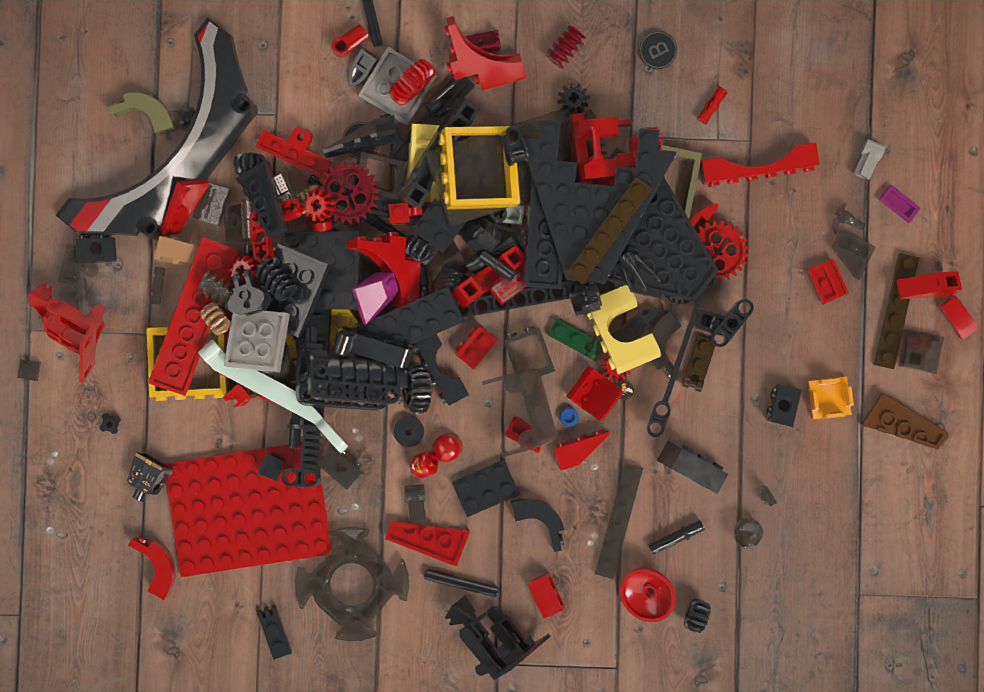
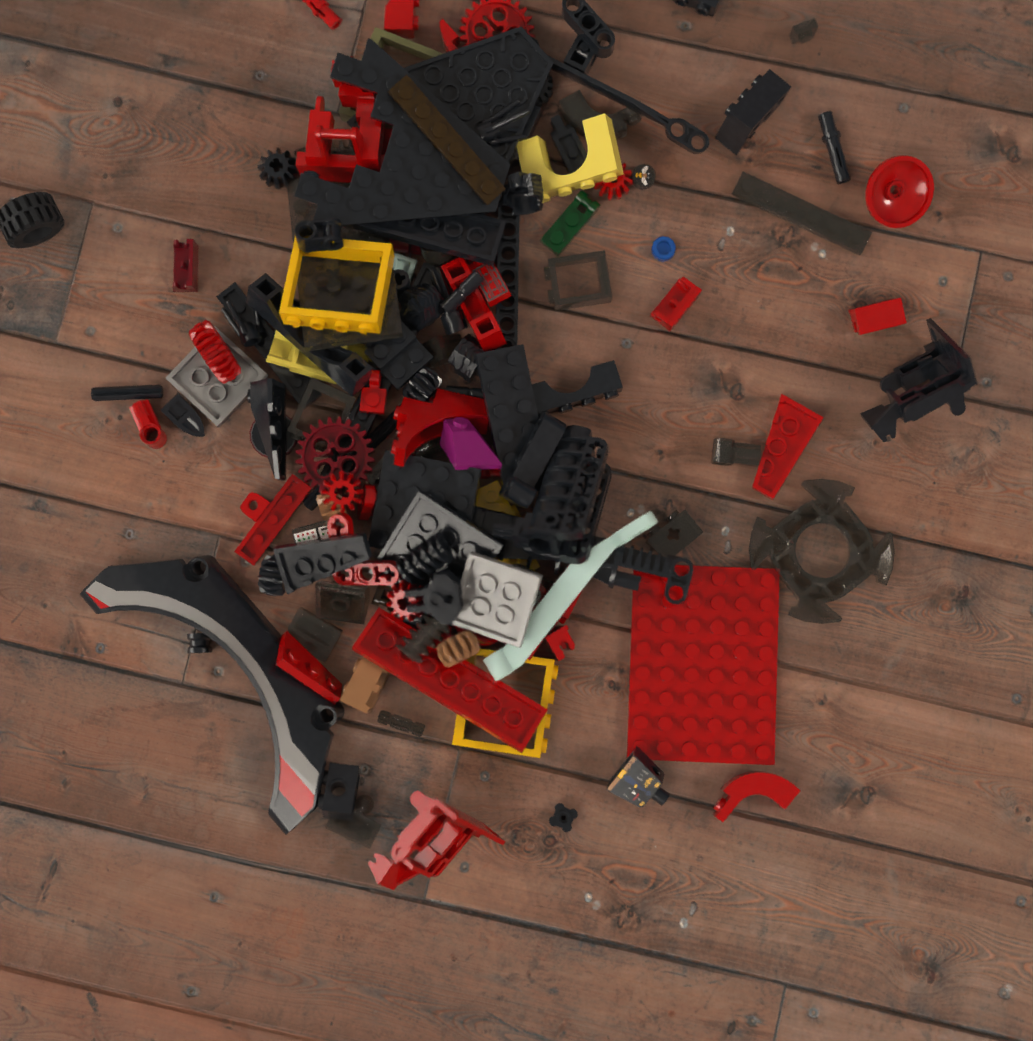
camera: 75 degrees left, 5 degrees down
clear smoke plate [17,359,41,381] -> none
olive arch [107,93,177,135] -> none
black panel [257,452,287,481] -> none
black hinge [257,604,292,660] -> none
black piece [394,416,424,447] -> none
black gear [401,362,432,414] -> none
red head [410,451,439,479] -> none
black axle [424,569,499,597] -> none
red hair [432,433,463,463] -> none
red arch [444,16,526,91] -> none
black plate [452,459,520,517] -> none
red bracket [455,326,498,370] -> none
clear smoke windscreen [482,368,557,457] -> none
black arch [511,498,565,552] -> none
dark red piece [546,25,586,69] -> none
red slope [553,429,610,471] -> none
red bracket [566,365,623,421] -> none
black tile [639,31,677,70] -> none
dark brown plate [682,335,717,392] -> none
black gear [684,599,711,633] -> none
clear smoke hair [734,518,763,549] -> none

